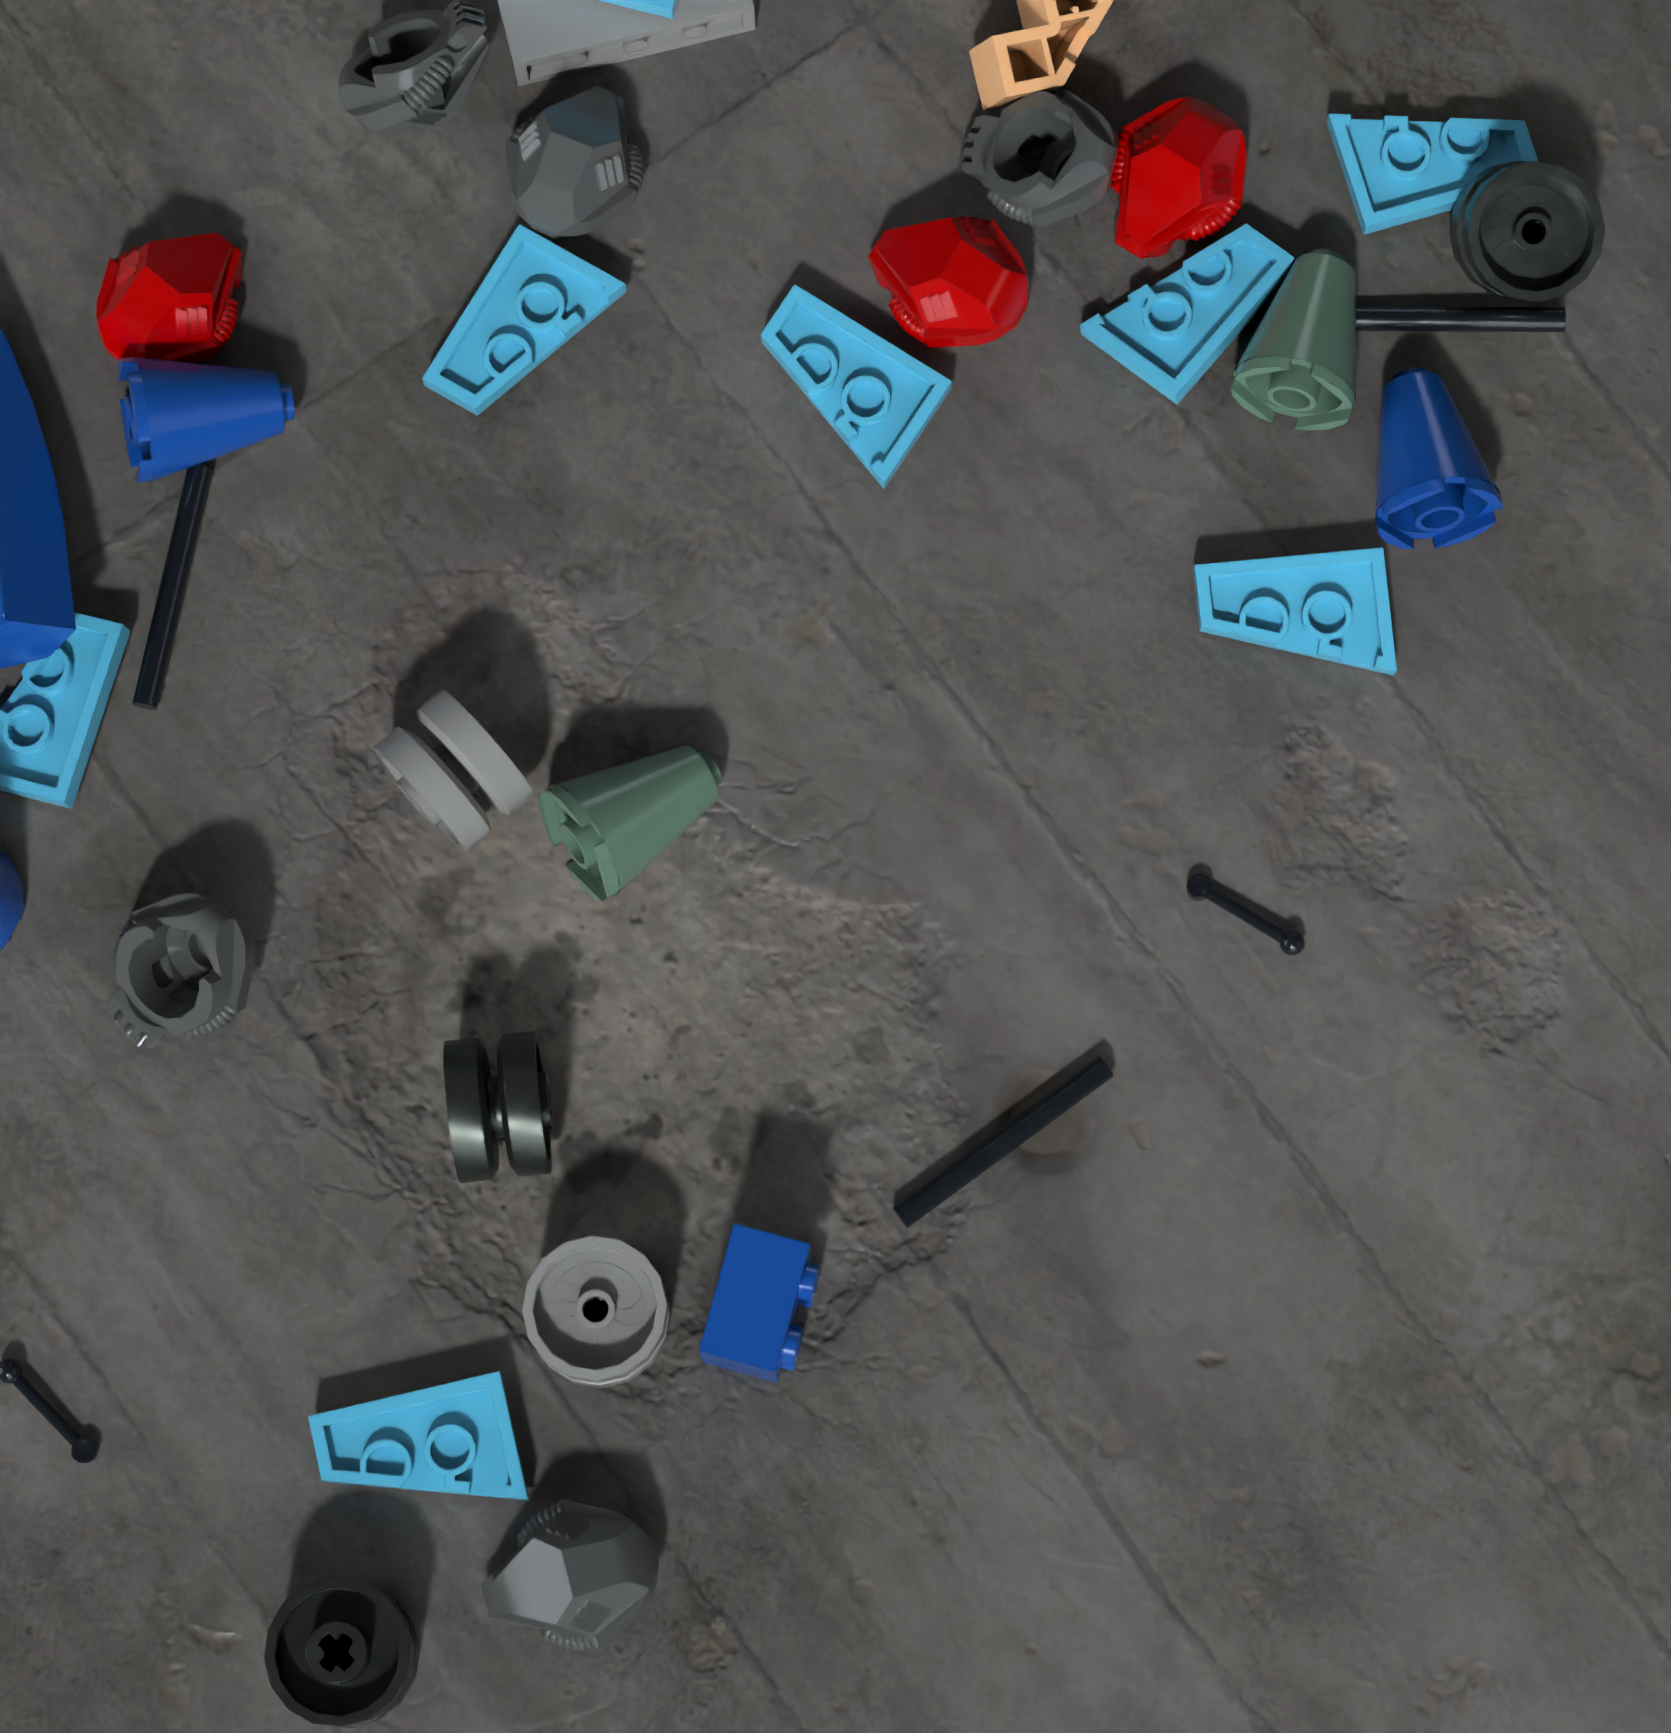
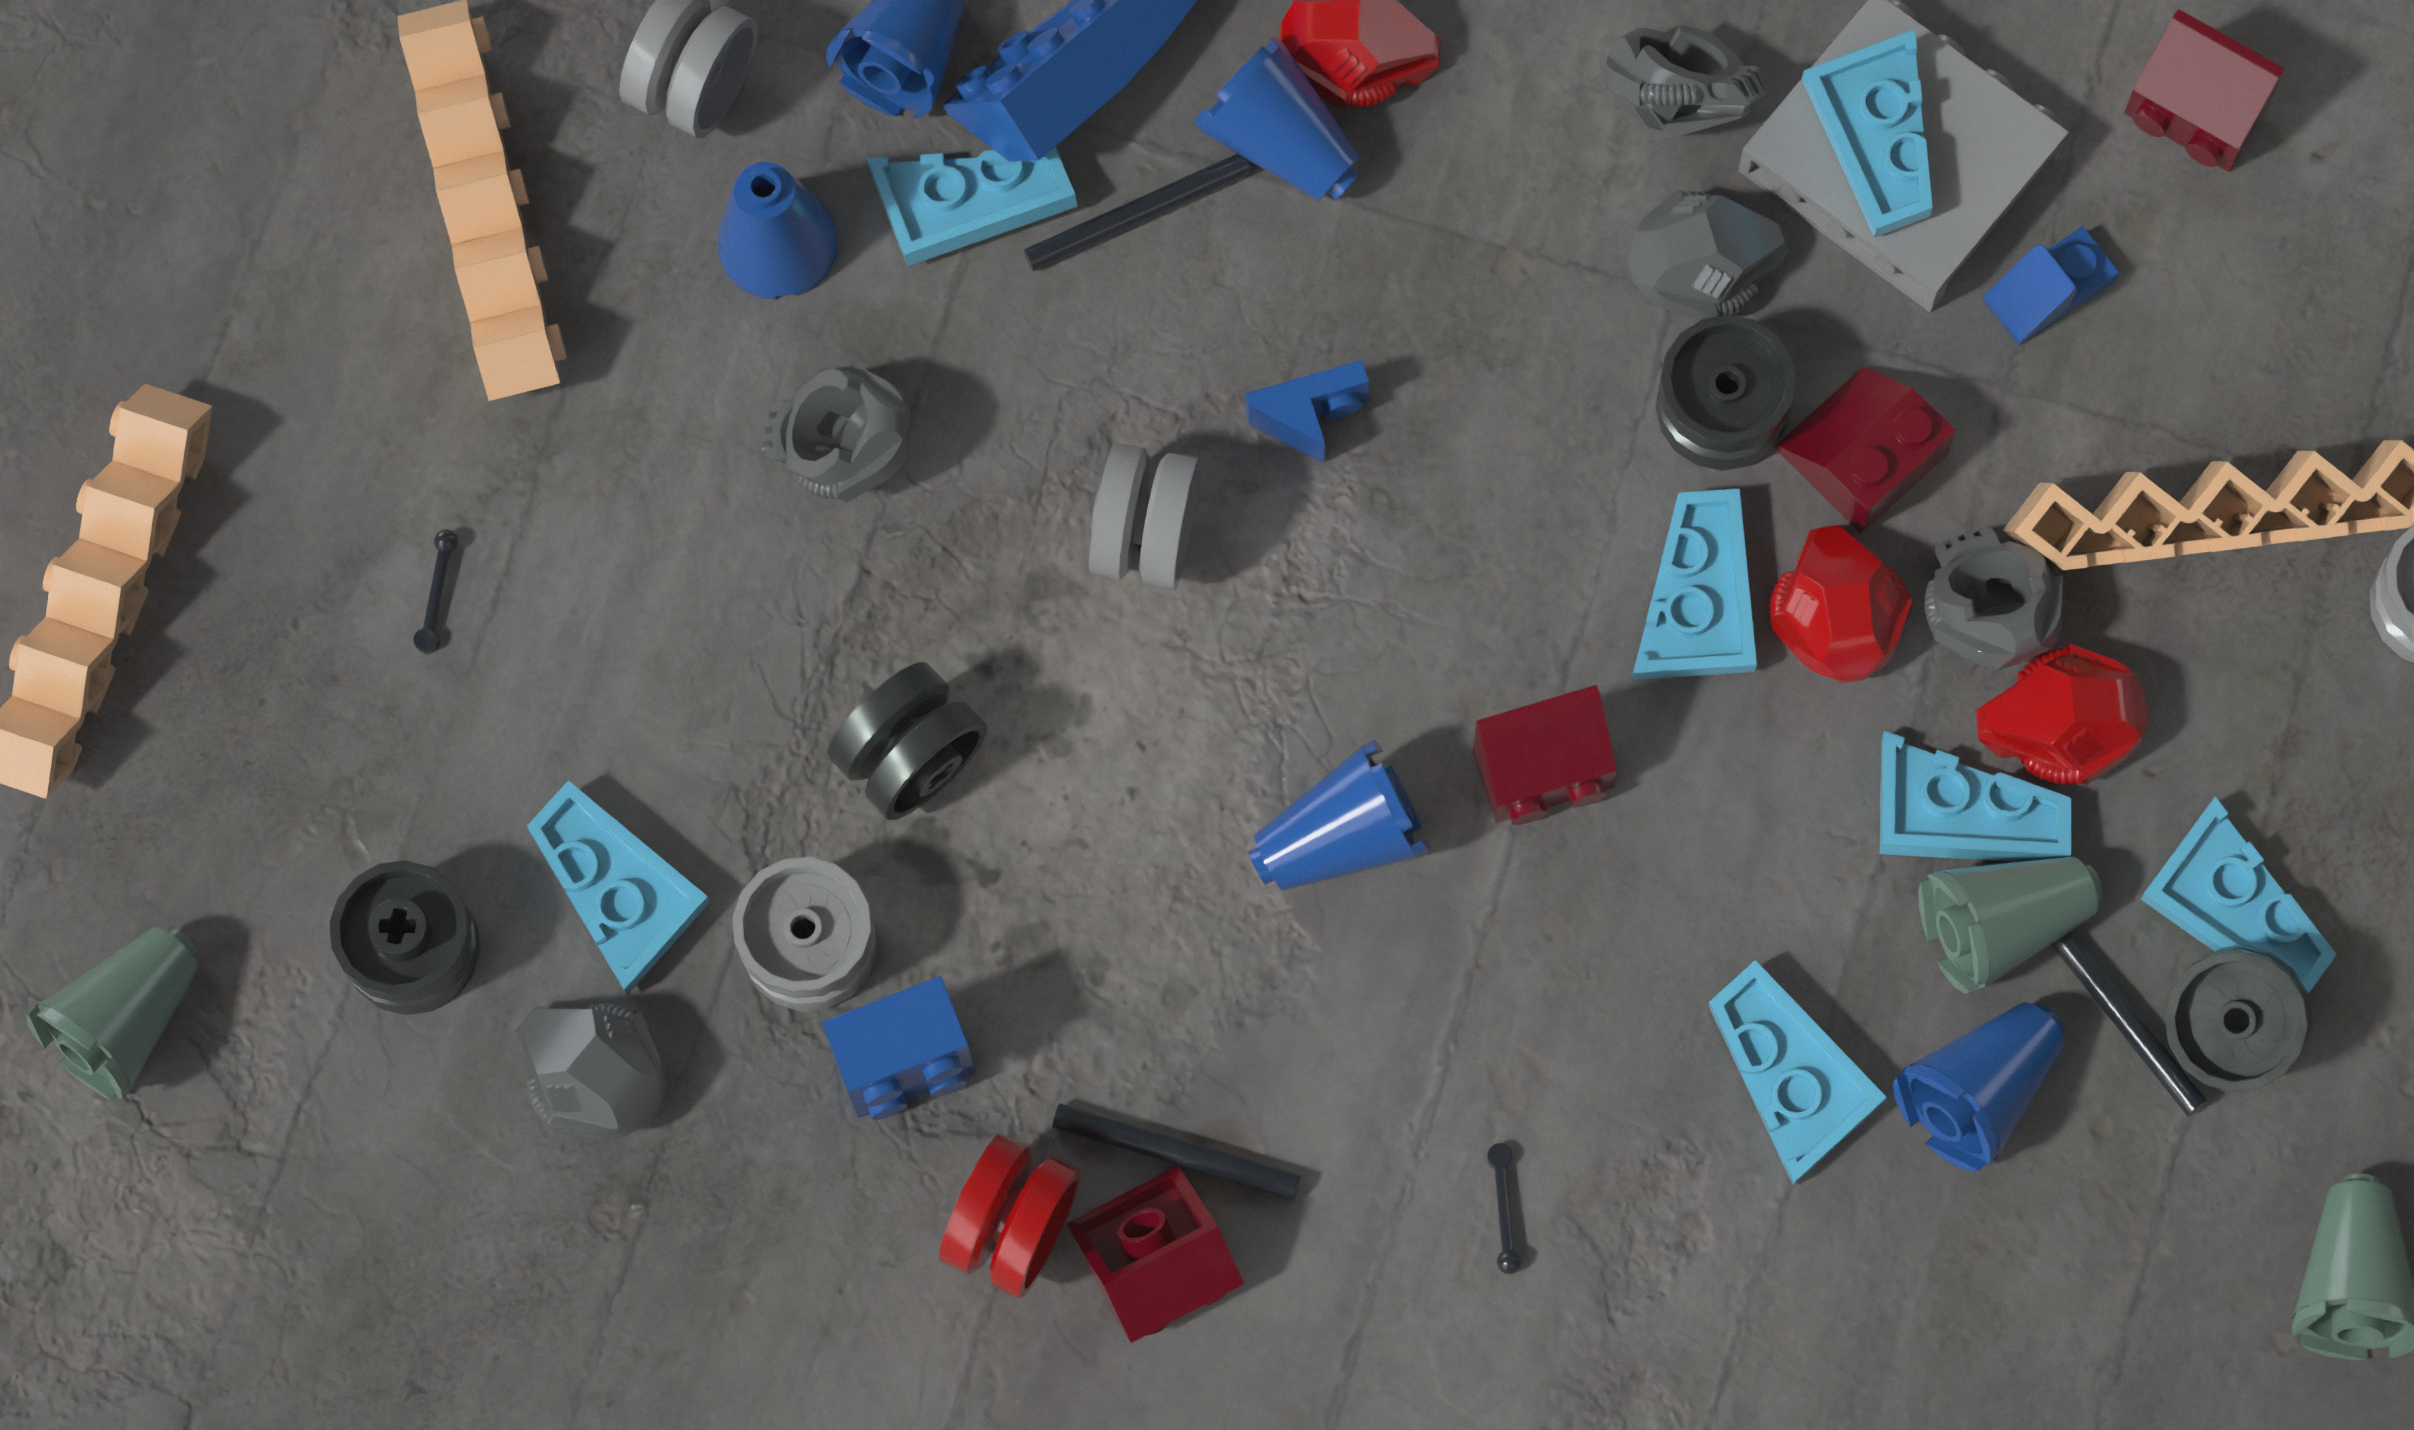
camera: 55 degrees right, 5 degrees down
medium azure wing [422,224,627,416] -> none
sand green cone [538,745,722,902] -> none
none -> red wheel [939,1133,1081,1299]
none -> dark red slope [1066,1165,1244,1343]
none -> blue slope [1245,360,1369,462]
none -> blue cone [1249,740,1430,891]
none -> dark red slope [1473,685,1617,825]
none -> pearl dark grey wheel [1655,315,1797,471]
none -> dark red slope [1775,367,1956,534]

